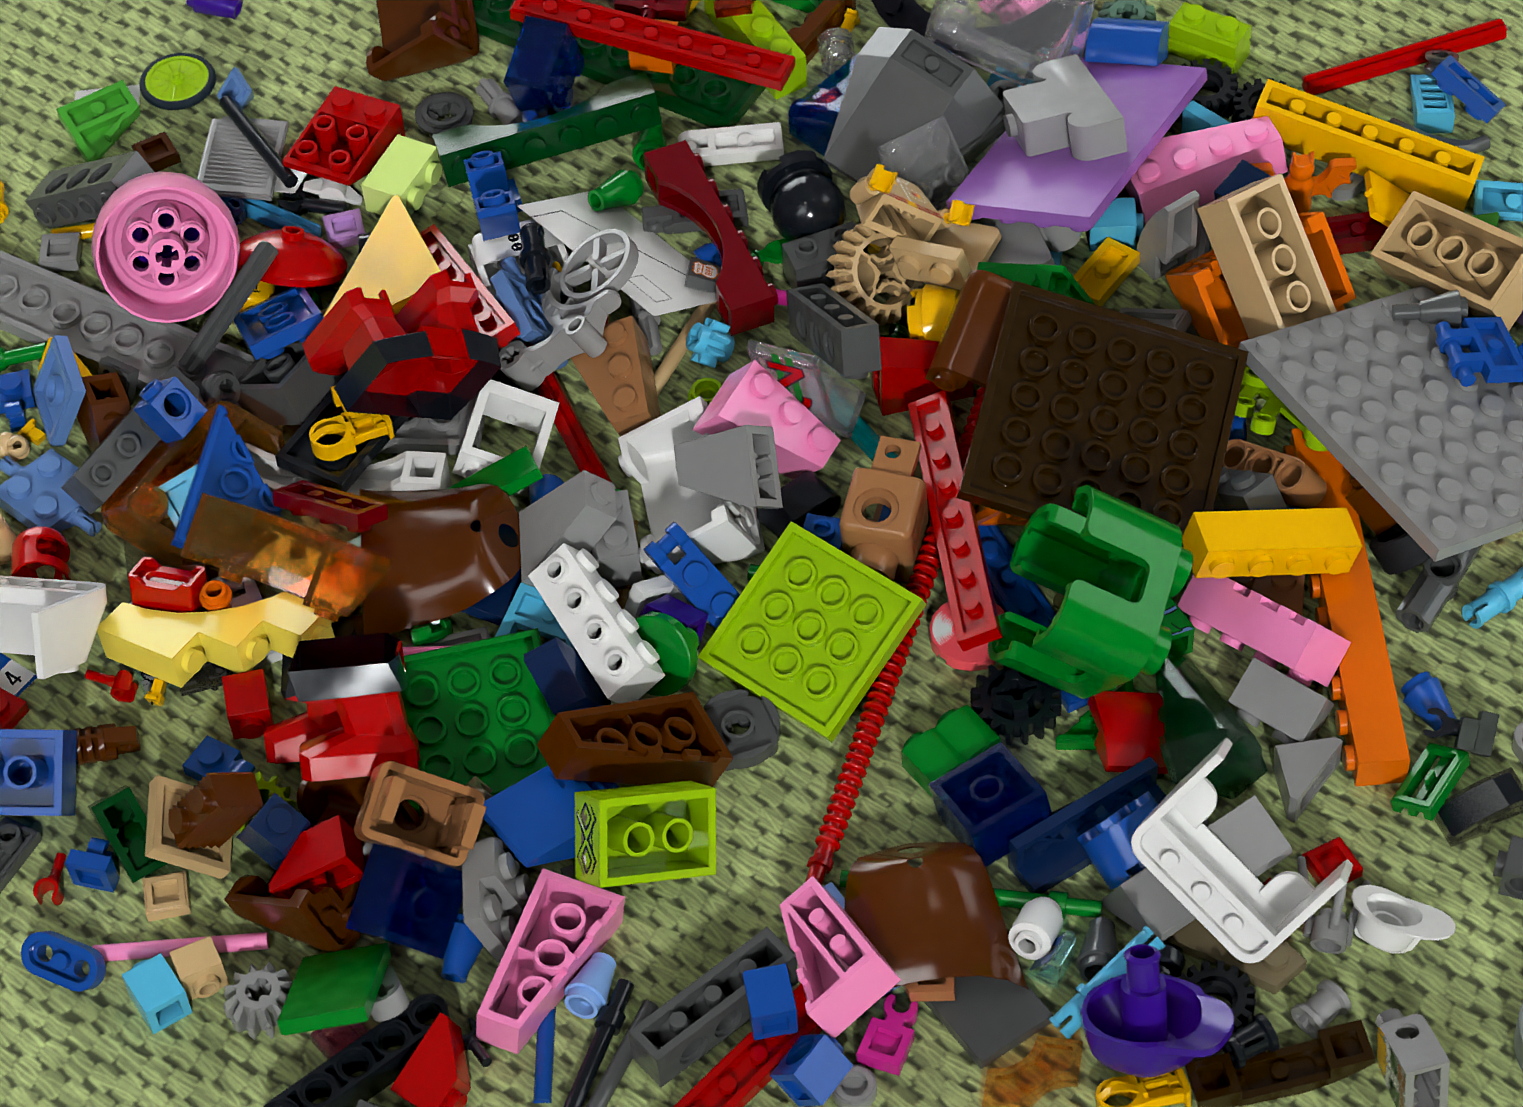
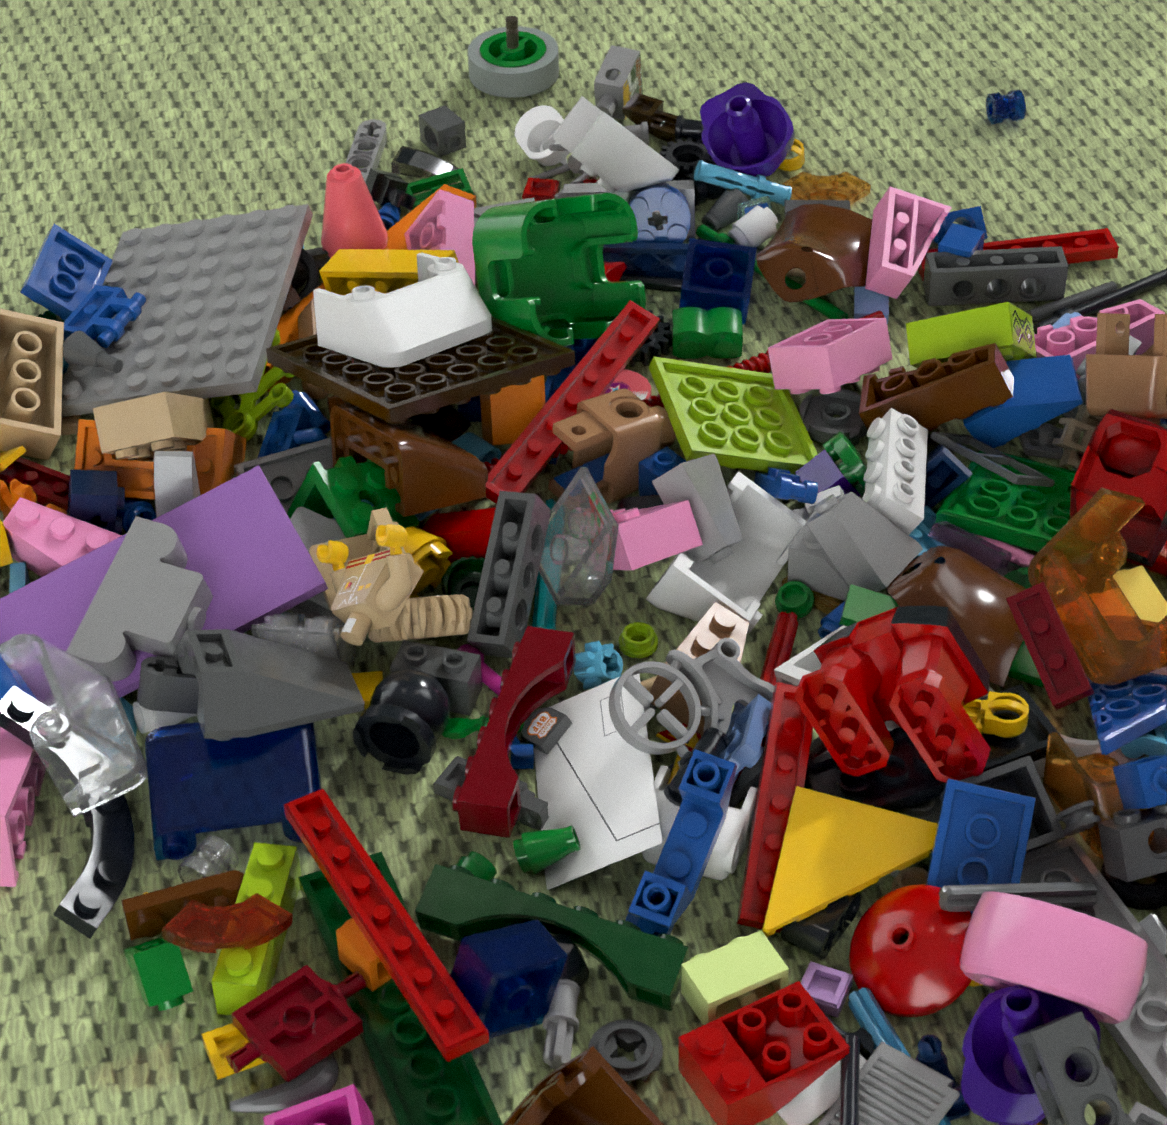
camera: 145 degrees left, 10 degrees down
white plate [678,122,784,166] -> none
none -> white windscreen [313,252,492,368]
none -> coral cone [321,163,388,258]
none -> bright pink brick [768,318,892,394]
none -> clear purple tile [928,521,1012,570]
none -> dark grey window [930,431,1055,487]

